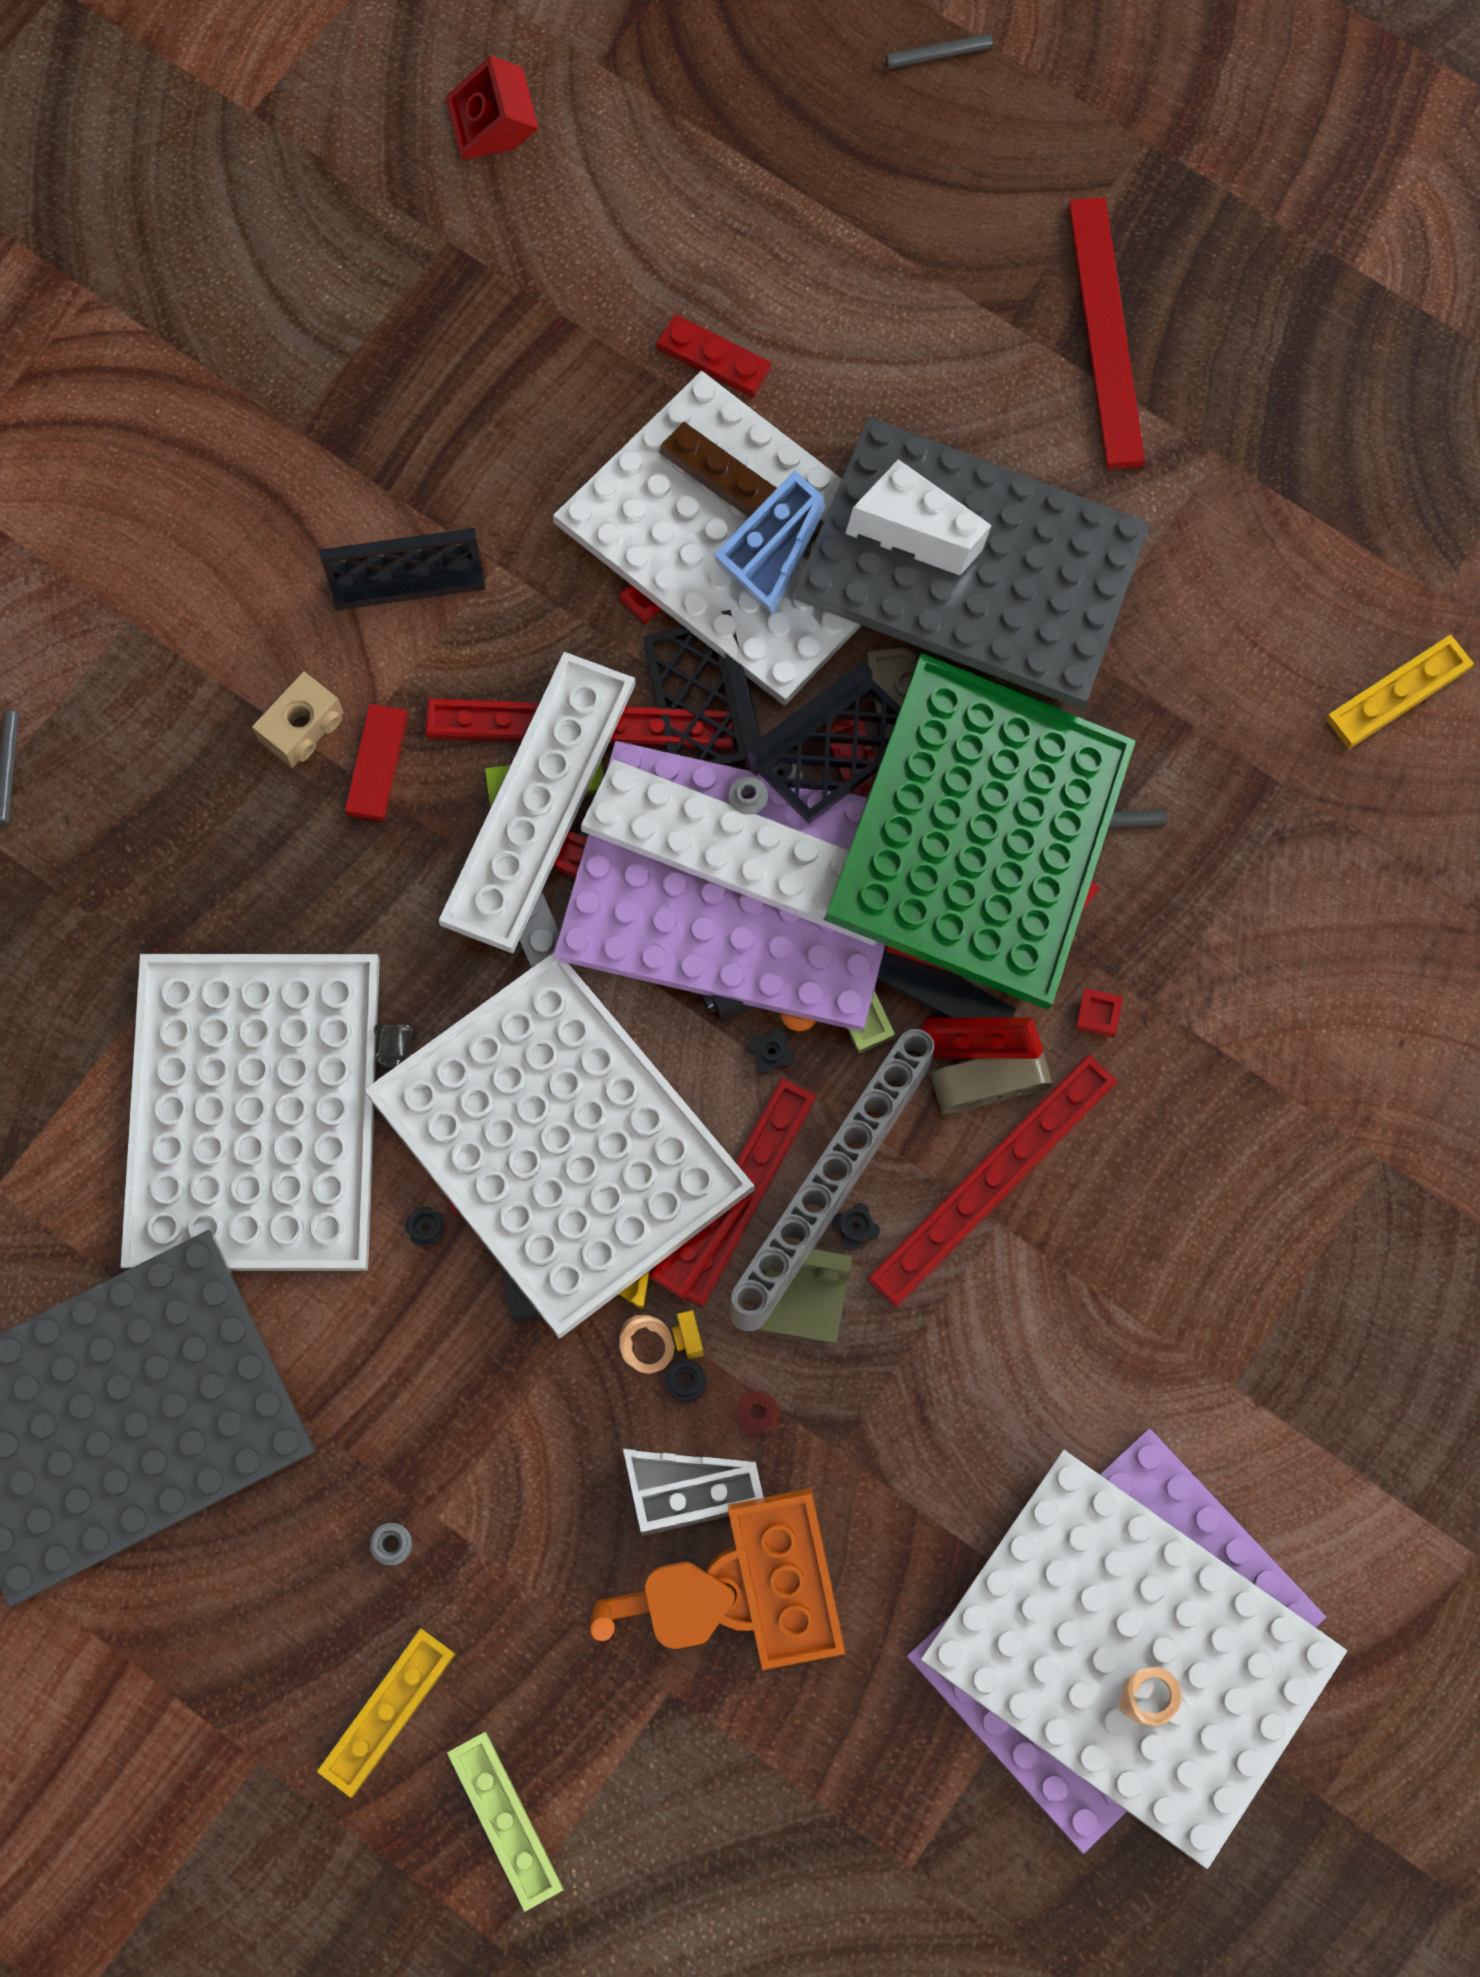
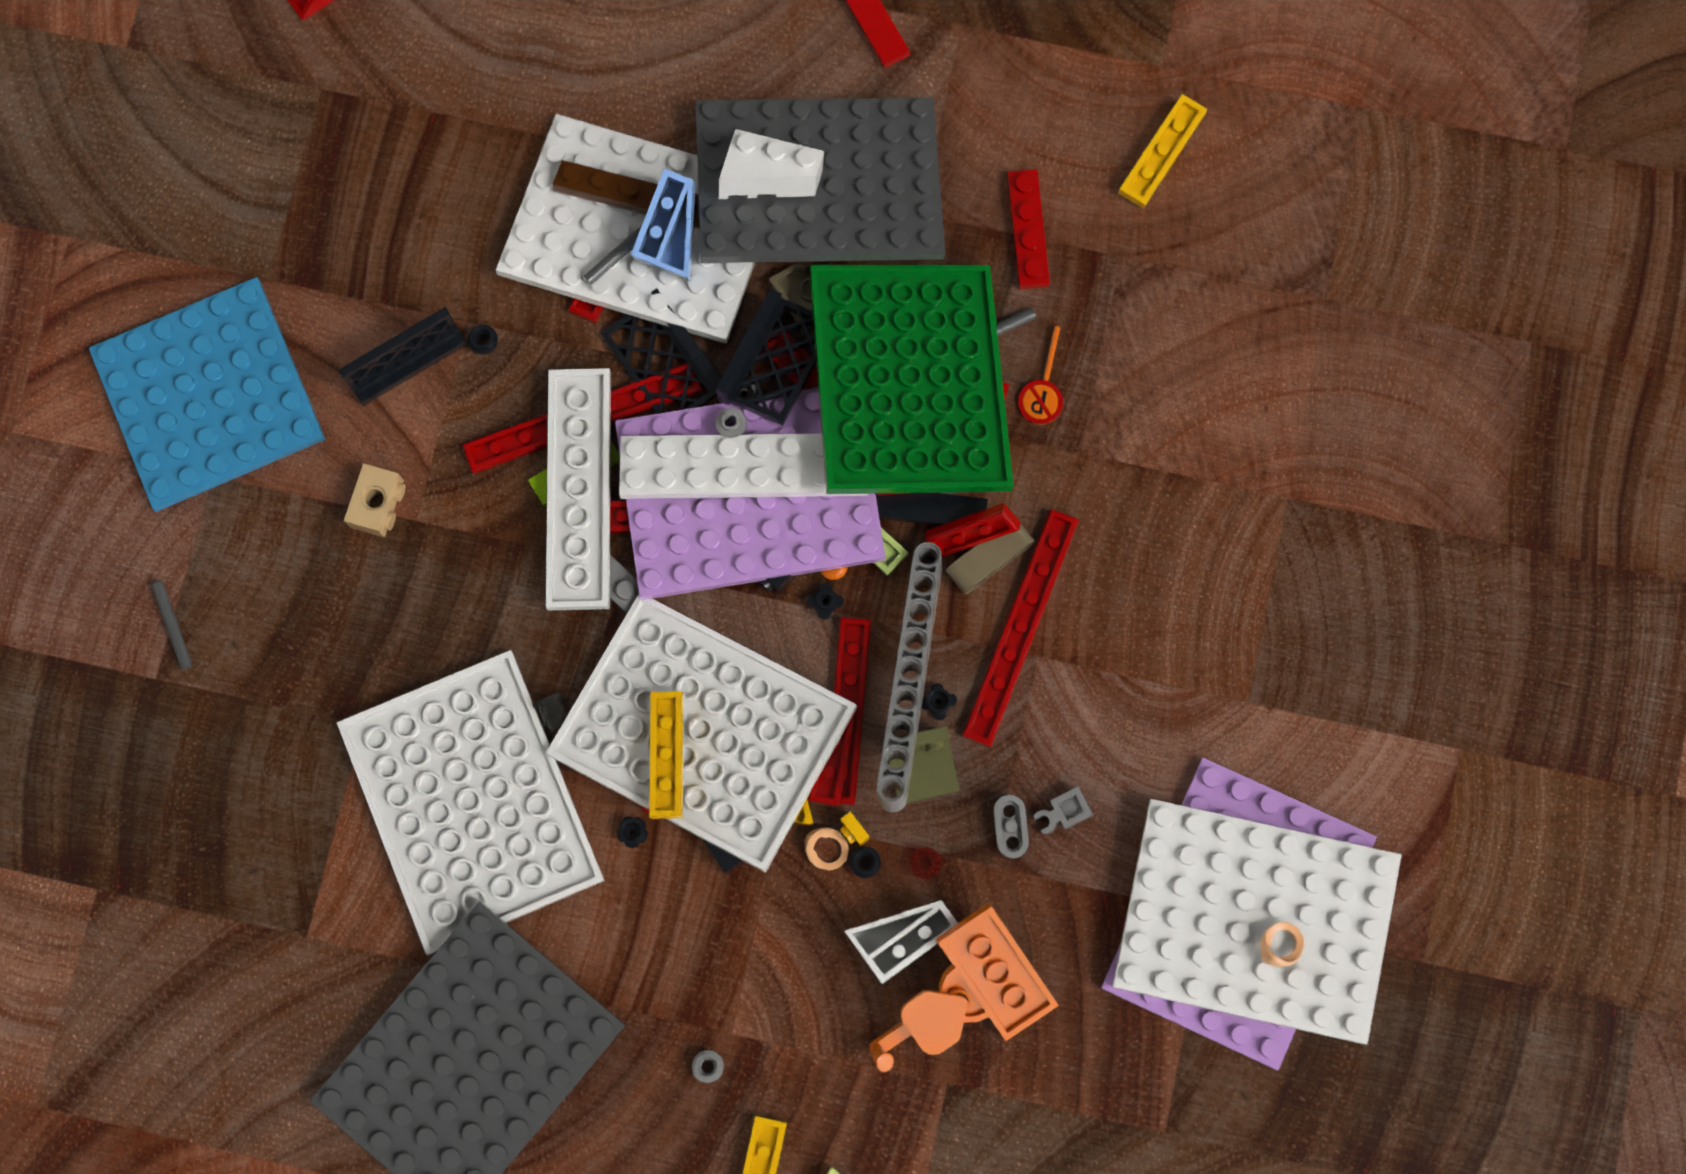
camera: 20 degrees left, 5 degrees up
red tile [345,704,409,822] -> none
red plate [657,314,772,399] -> none
red plate [1075,988,1123,1038] -> none
none -> dark azure plate [89,277,326,512]
none -> black plate [468,325,498,355]
none -> dark grey bar [583,225,642,286]
none -> yellow plate [649,691,684,819]
none -> light grey plate [993,795,1029,859]
none -> red plate [1007,169,1050,290]
none -> piece [1018,326,1063,425]
none -> light grey plate [1033,786,1094,835]

